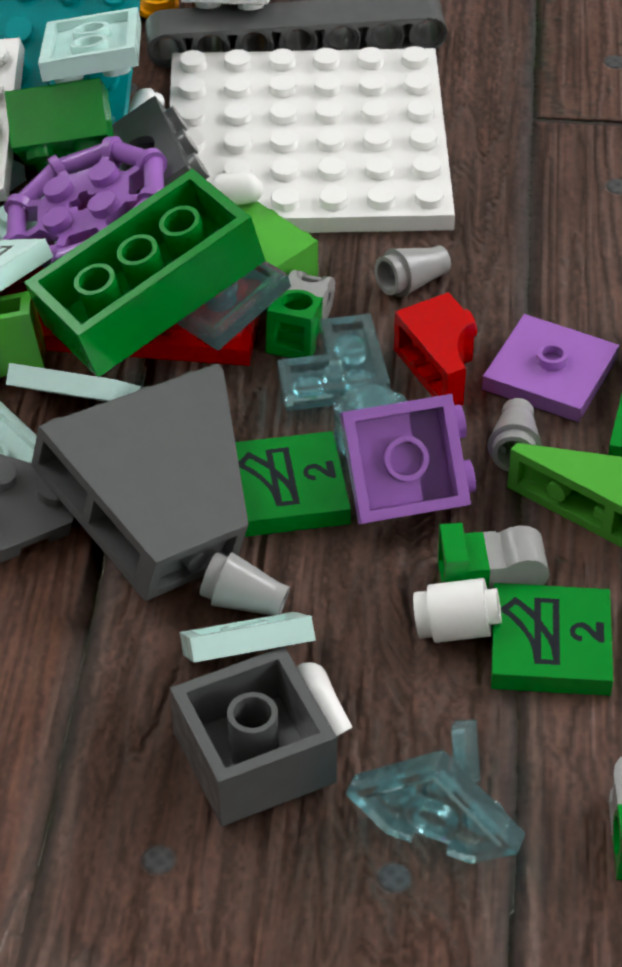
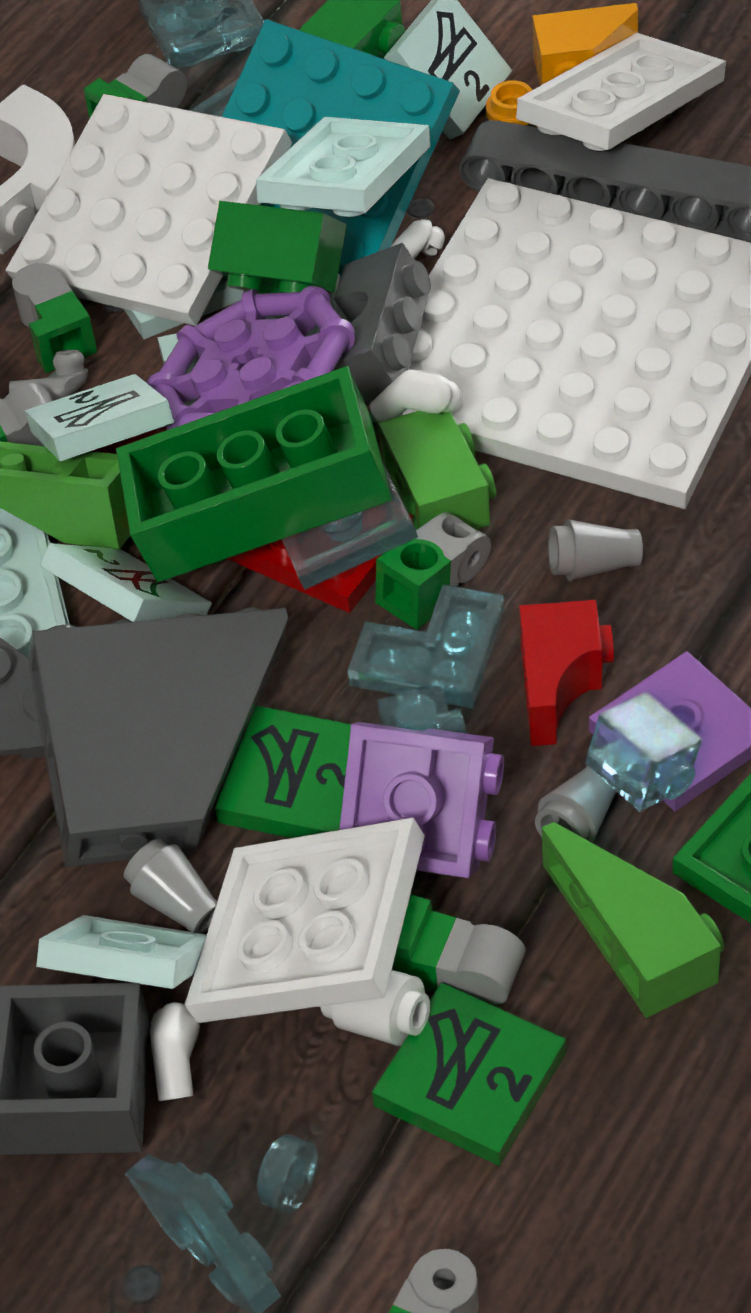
camera: 30 degrees right, 5 degrees up
none -> white plate [184,818,425,1023]
none -> clear light blue brick [585,692,703,812]

